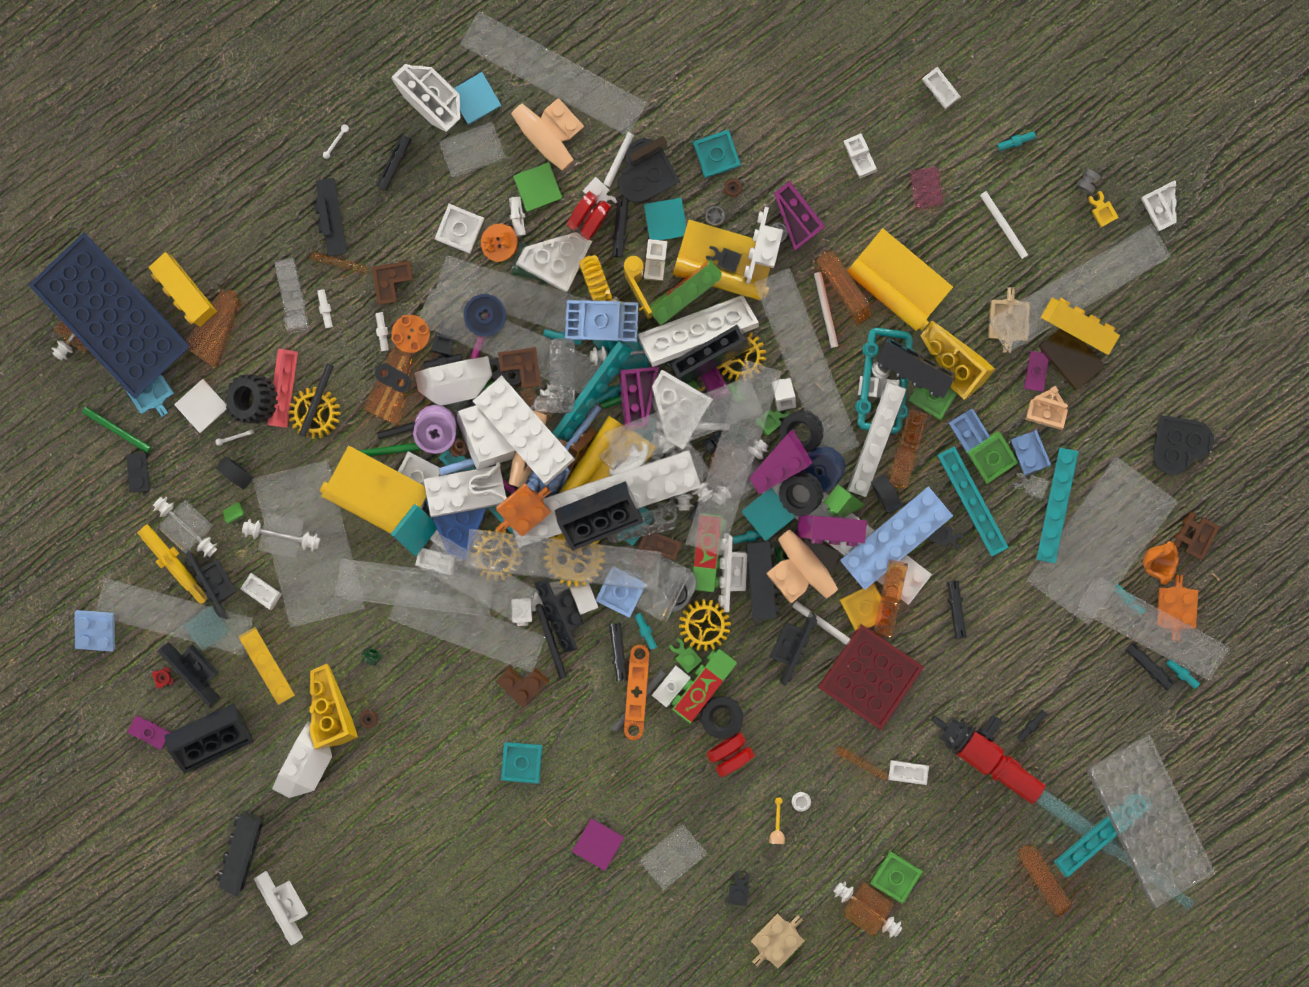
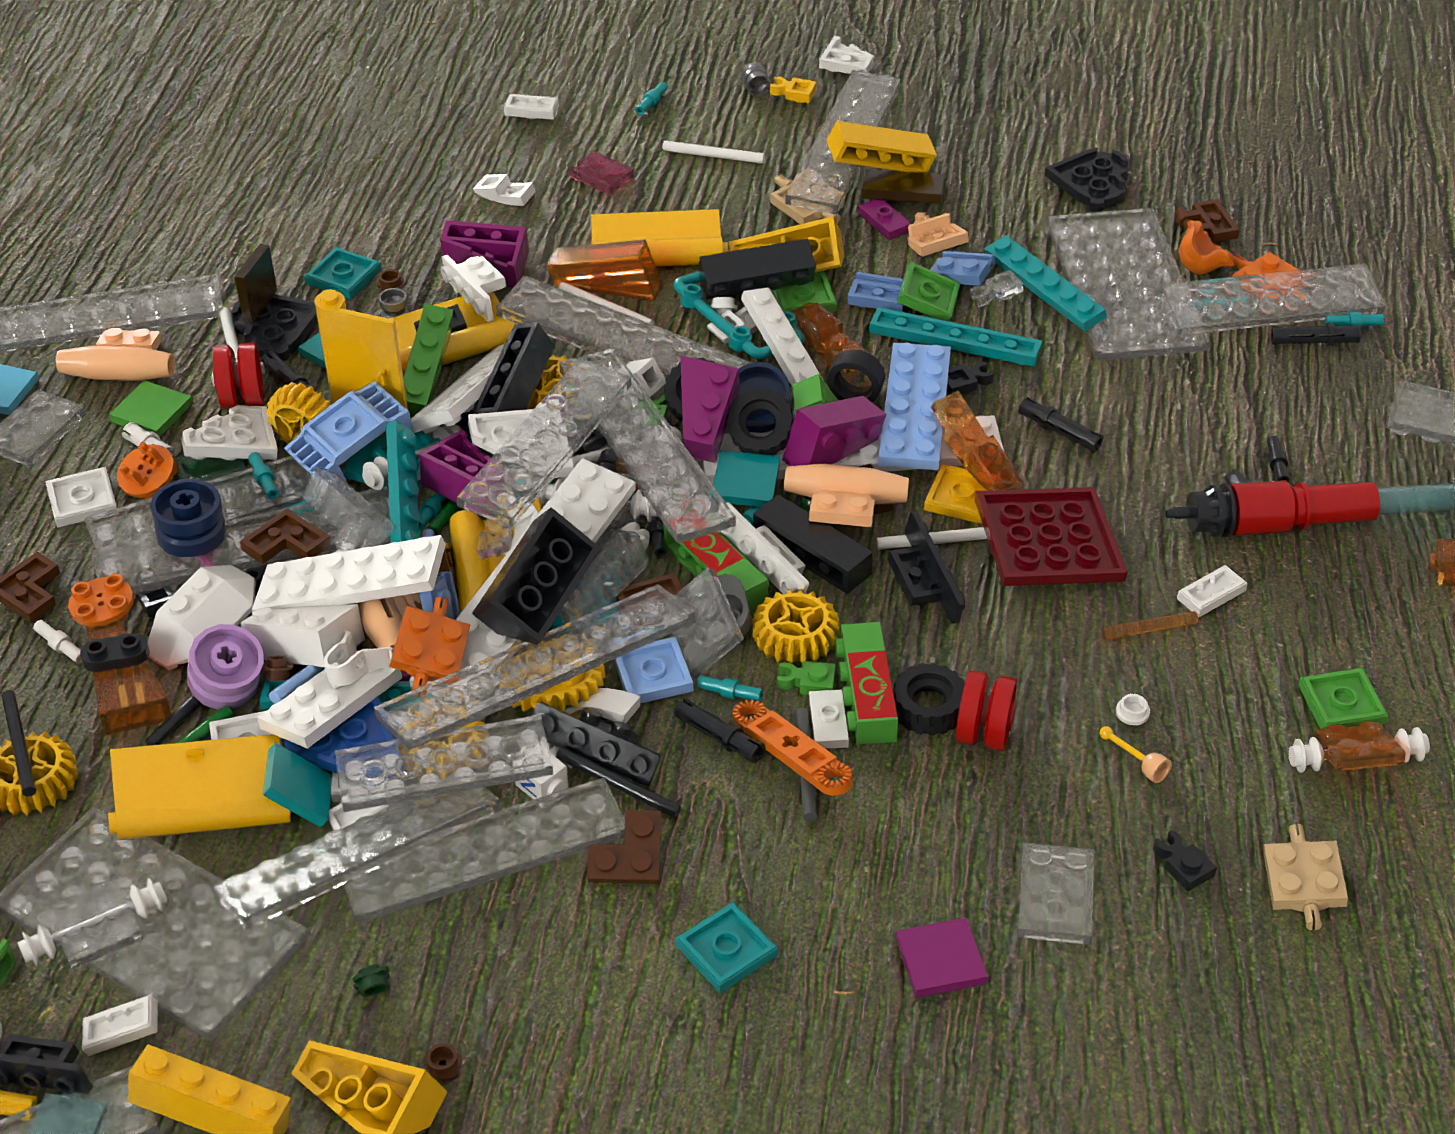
camera: 40 degrees left, 45 degrees down
none -> teal bar [248,452,279,499]

